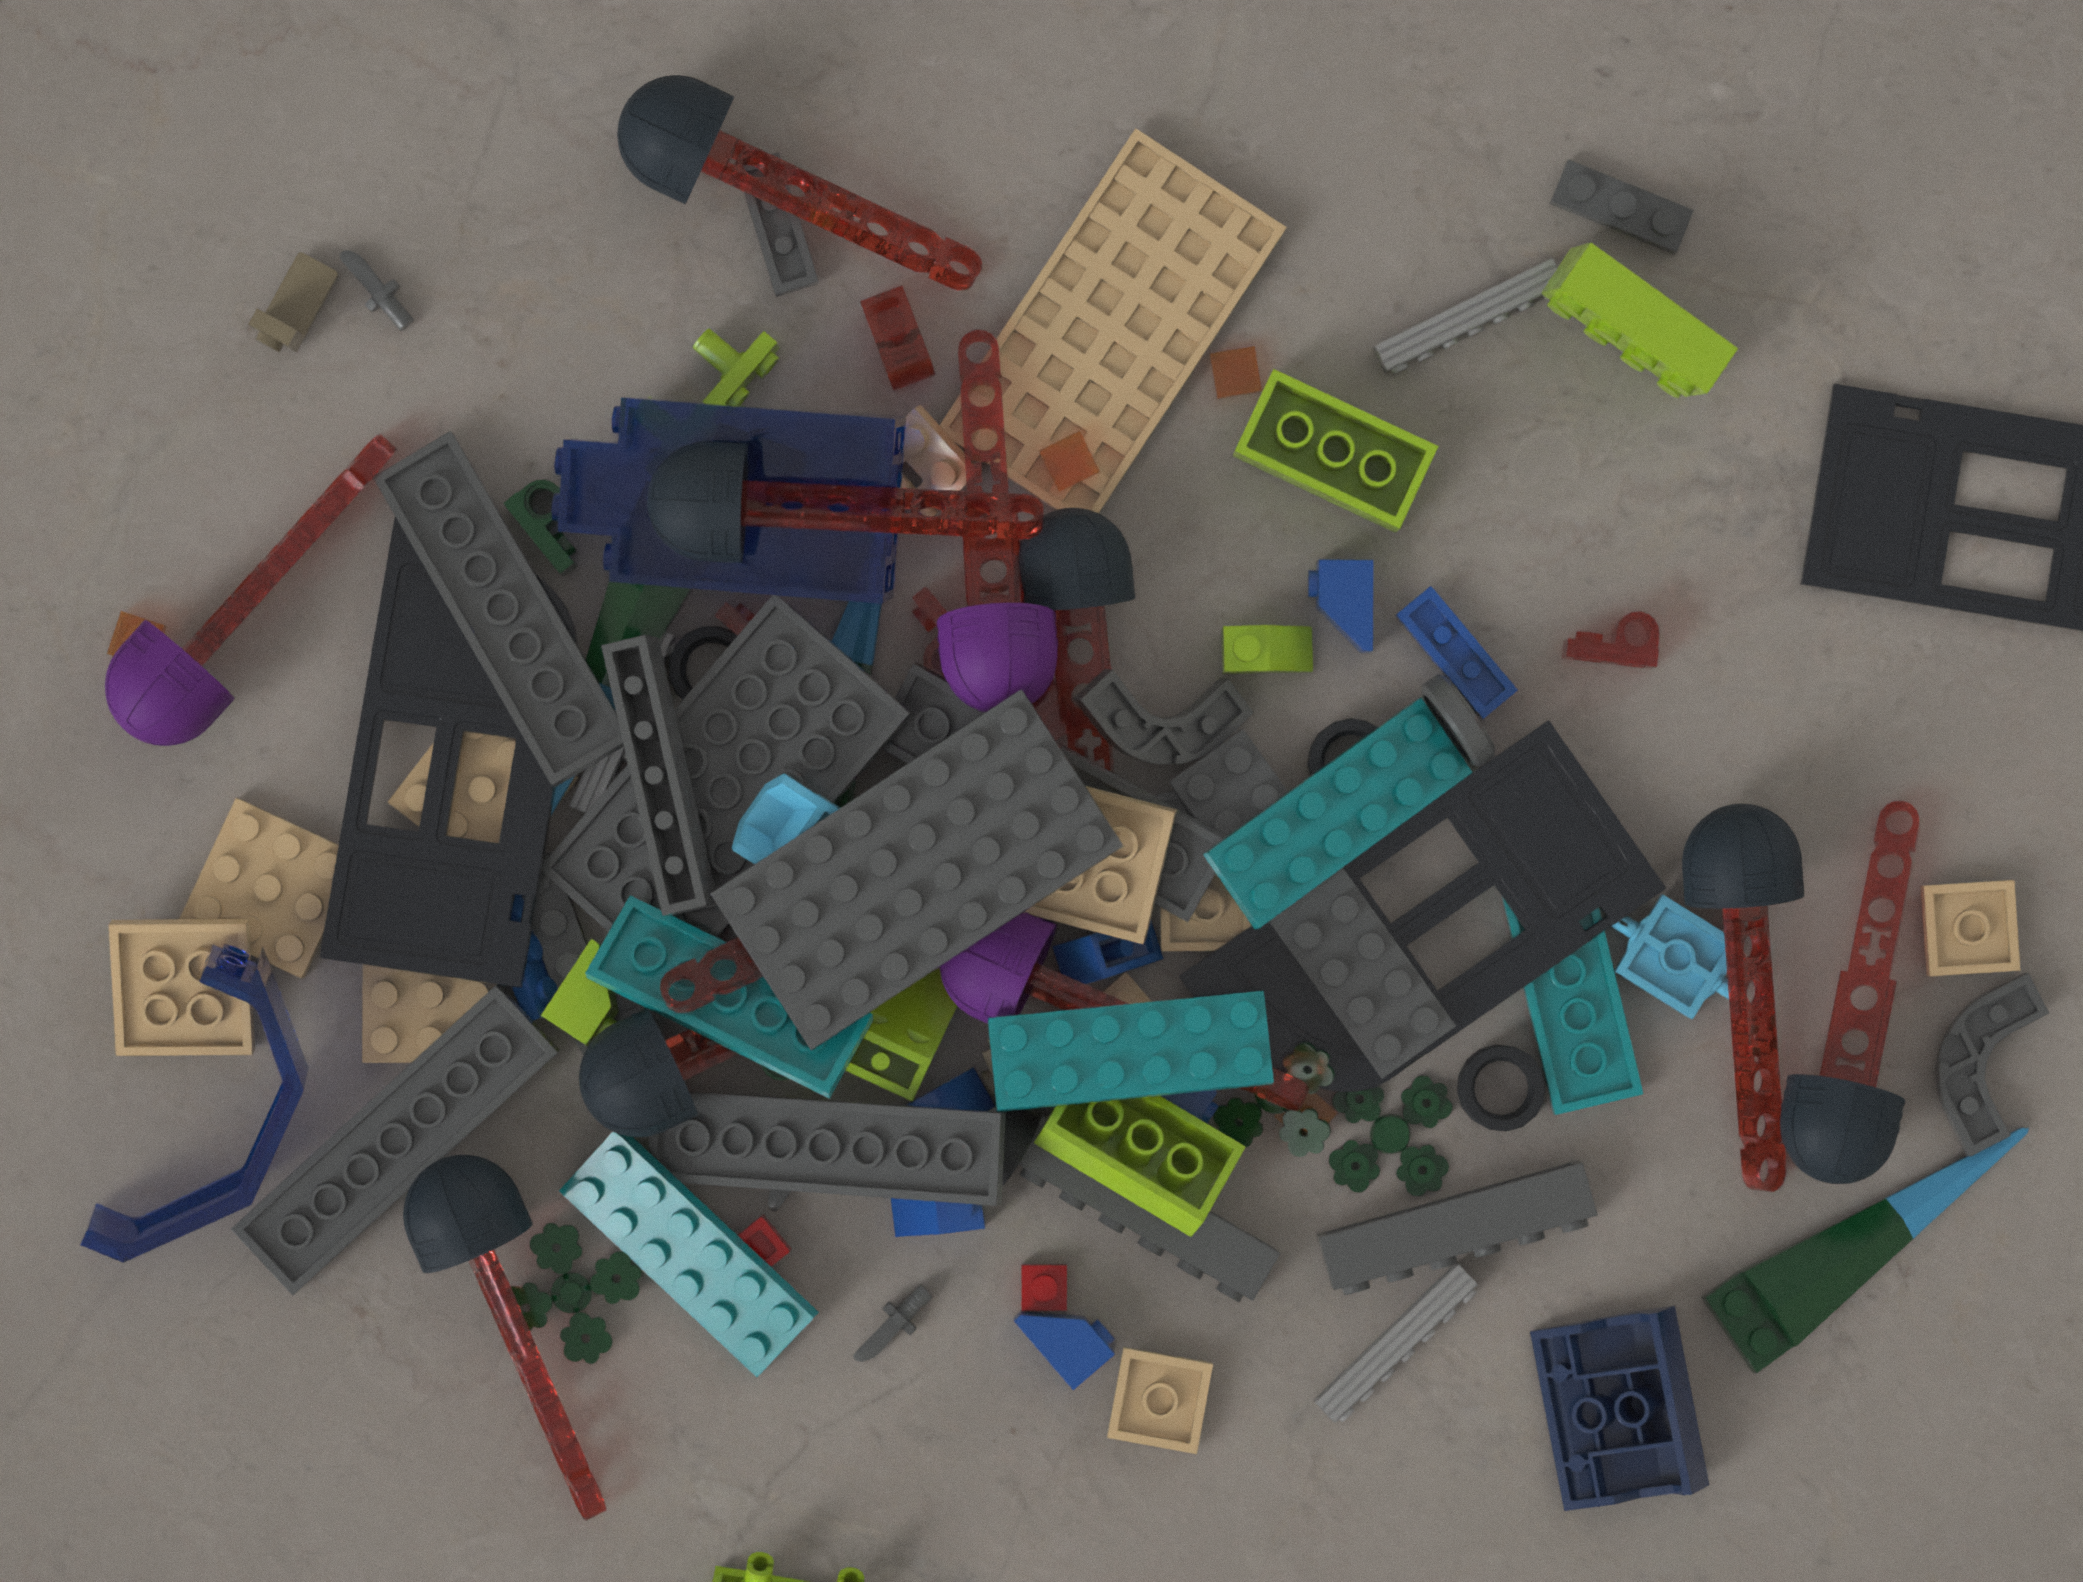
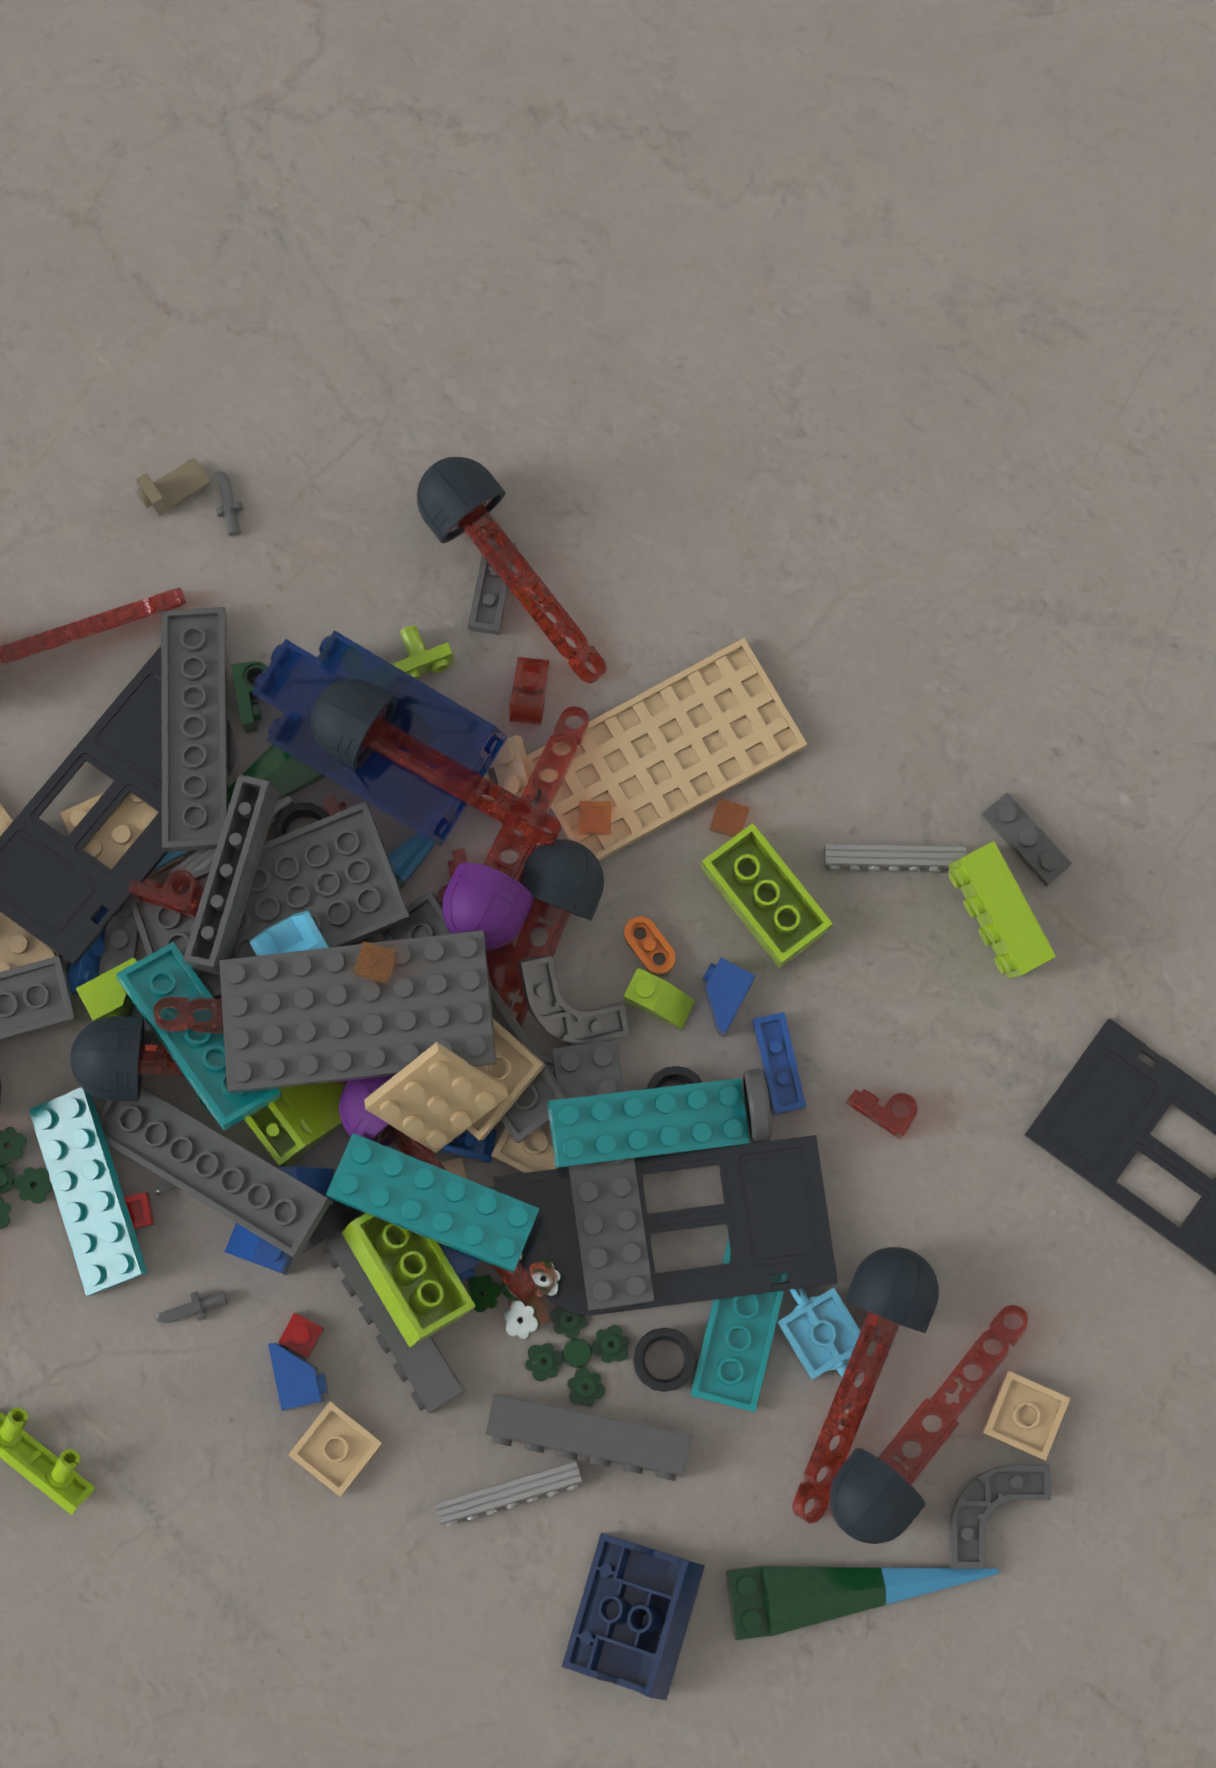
camera: 30 degrees right, 10 degrees down
none -> clear red plate [128,870,204,918]
none -> clear orange tile [354,941,397,984]
none -> tan plate [364,1042,508,1153]
none -> orange plate [624,916,676,976]

